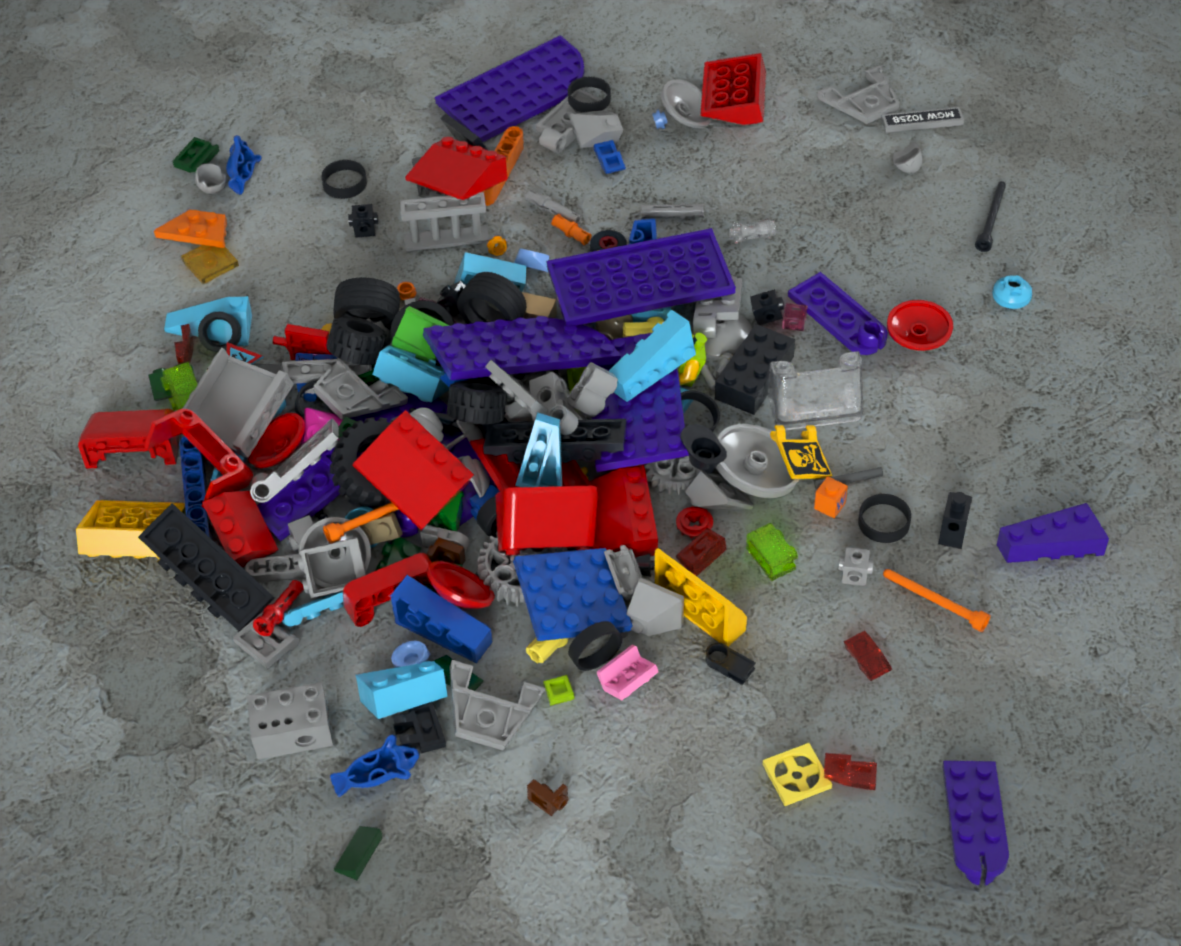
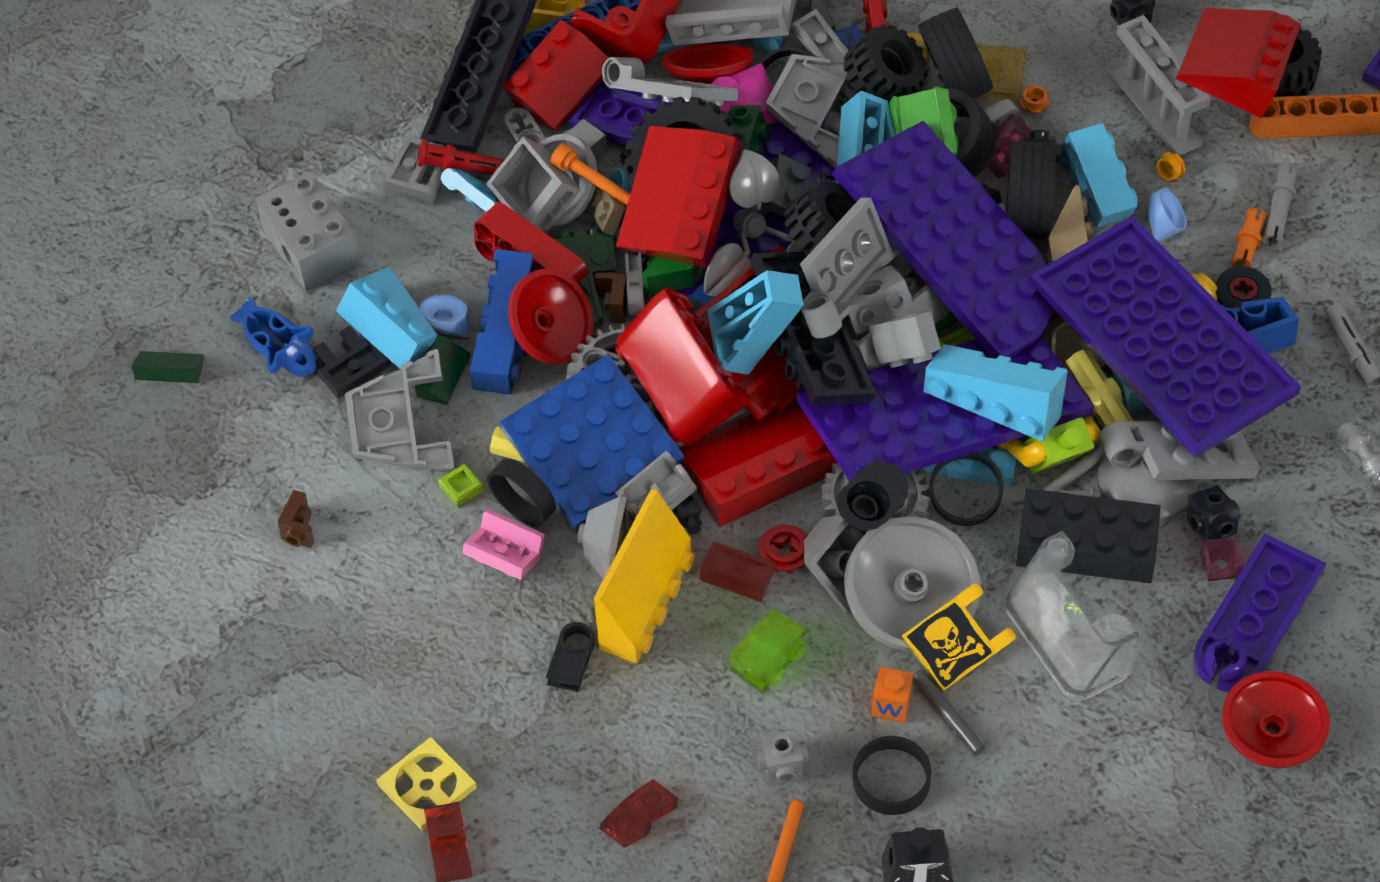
camera: 70 degrees right, 5 degrees up
black tile [440,114,488,150] -> none

